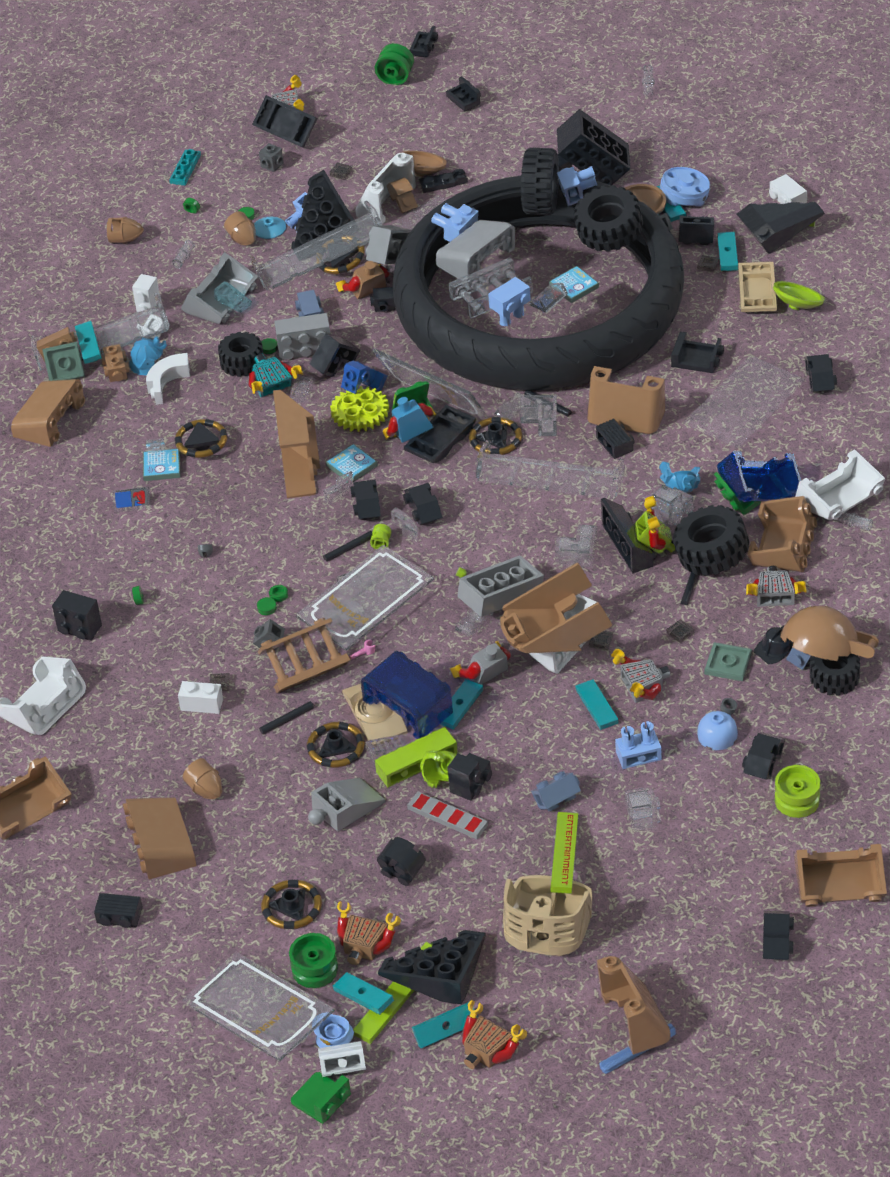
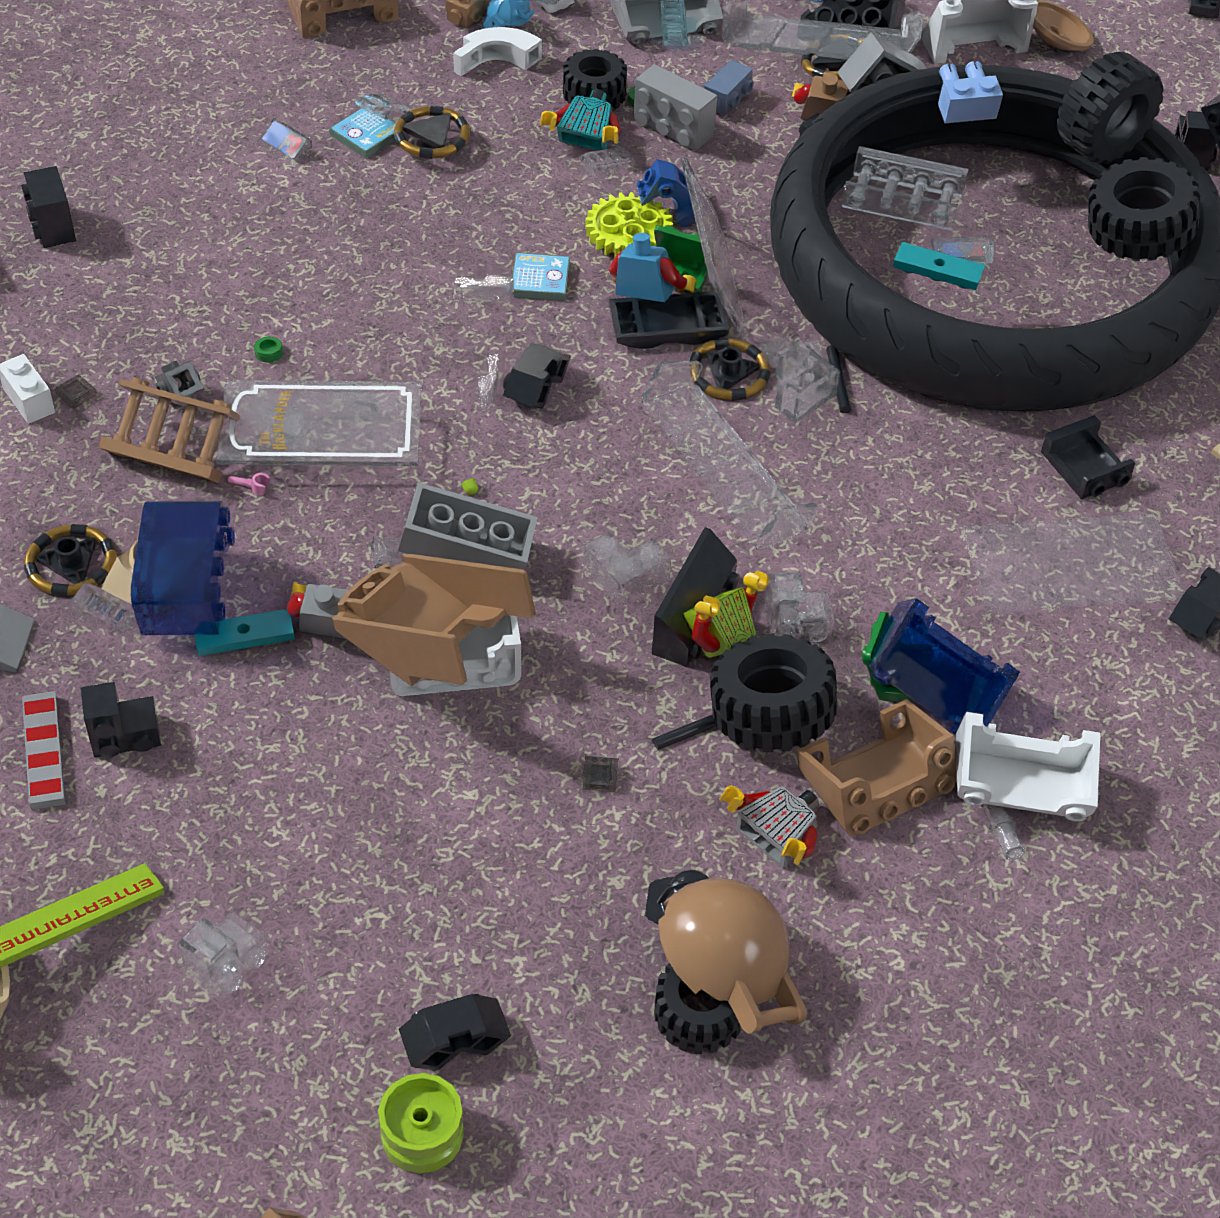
camera: 40 degrees right, 5 degrees up
green tile [132,585,144,605] -> none
dark grey hinge [198,544,213,558] -> none
green tile [257,597,276,616] -> none
black bar [259,701,314,734] -> none
medium nougat windscreen [273,390,320,498] -> none
black brick [309,333,361,377] -> none
black bar [323,531,372,562] -> none
black brick [350,479,381,519] -> none
lime wheel [370,524,392,550] -> none
lime brick [375,727,458,787] -> none
medium nougat brick [386,177,418,213] -> none
black hinge [419,169,468,193] -> none
lime hair [420,751,456,788] -> none
light grey windscreen [436,220,515,285] -> none
light blue brick [488,277,531,326] -> none
sand blue brick [531,771,581,811] -> none
tile [549,266,599,303] -> none
light blue brick [557,166,597,206] -> none
teal tile [575,679,619,730] -> none
medium nougat windscreen [587,366,665,434] -> none
clear smoke tile [589,631,613,651] -> none
black brick [596,418,635,459] -> none
torso [611,649,670,703] -> none
light blue brick [615,721,662,769] -> none
dark azure helmet [659,462,700,495] -> none
light blue cylinder [697,711,738,750] -> none
sand green tile [704,642,752,681] -> none
dark grey hinge [720,698,737,715] -> none
none -> teal tile [893,242,985,290]

